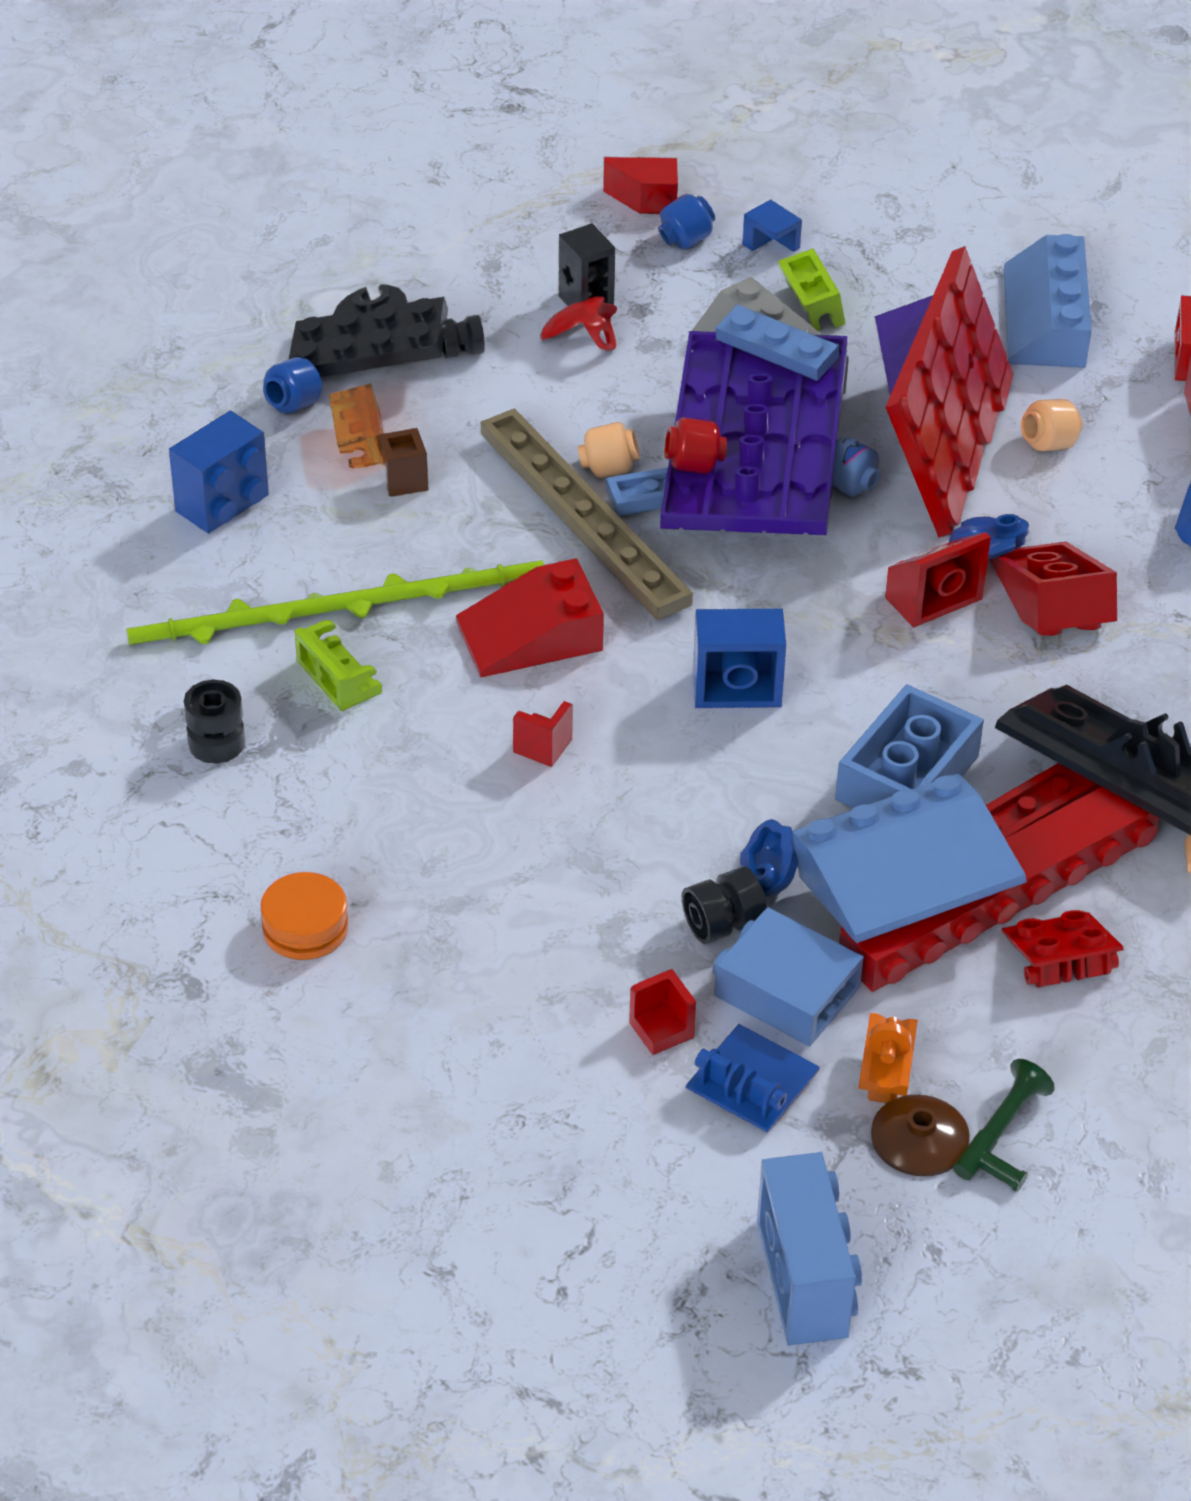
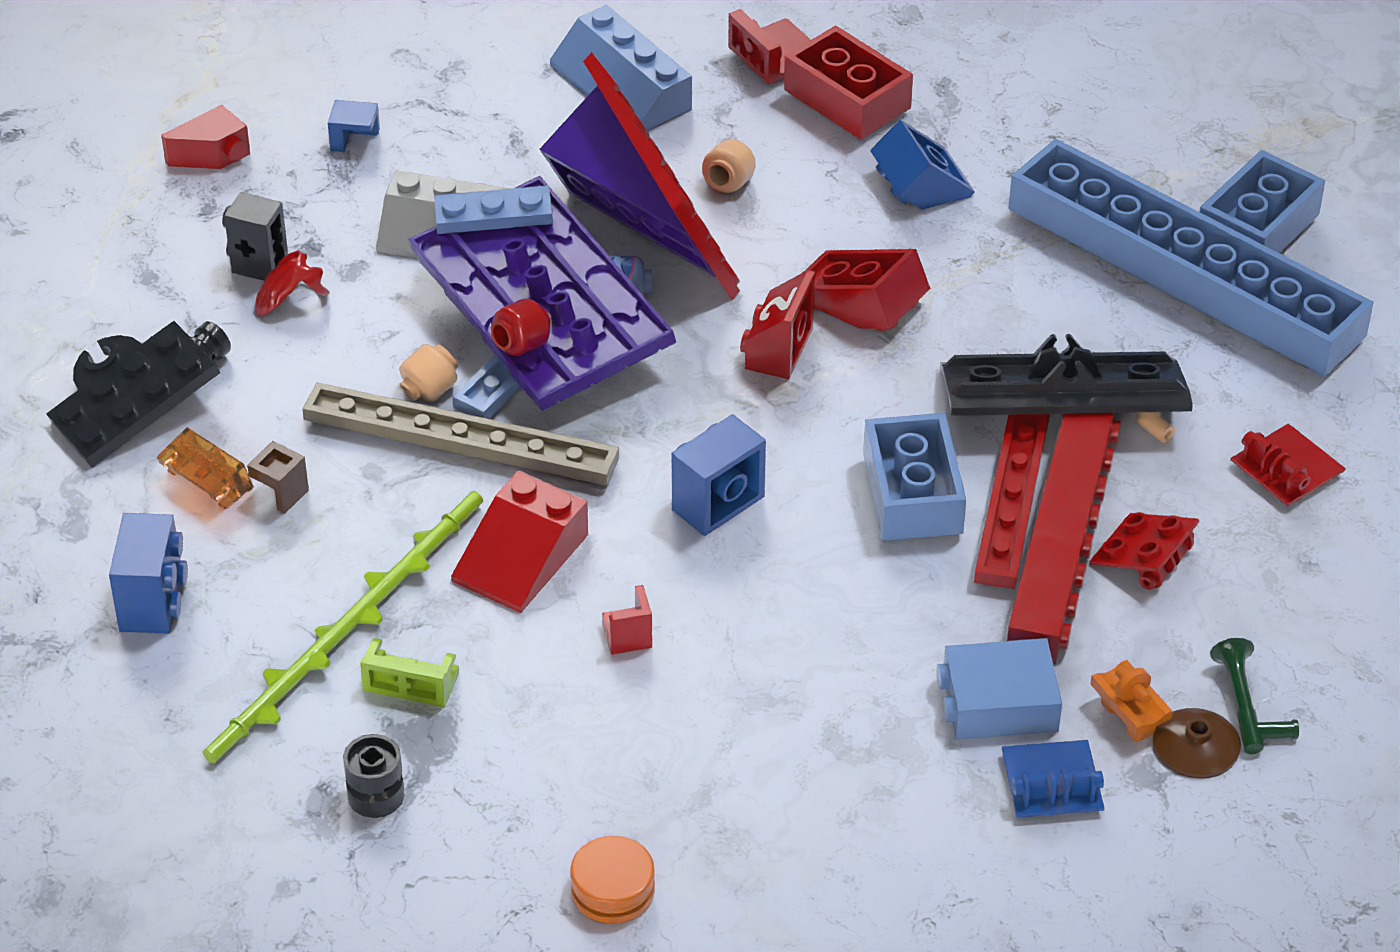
camera: 40 degrees left, 0 degrees up
blue head [263,357,322,414] -> none
red panel [629,969,696,1055] -> none
blue head [658,194,715,250] -> none
black wheel [681,866,767,944] -> none
blue arm [740,819,798,897] -> none
medium blue brick [757,1152,862,1346] -> none
lime hinge [778,248,845,331] -> none
medium blue slope [792,773,1026,943] -> none
blue plate [949,514,1029,560] -> none

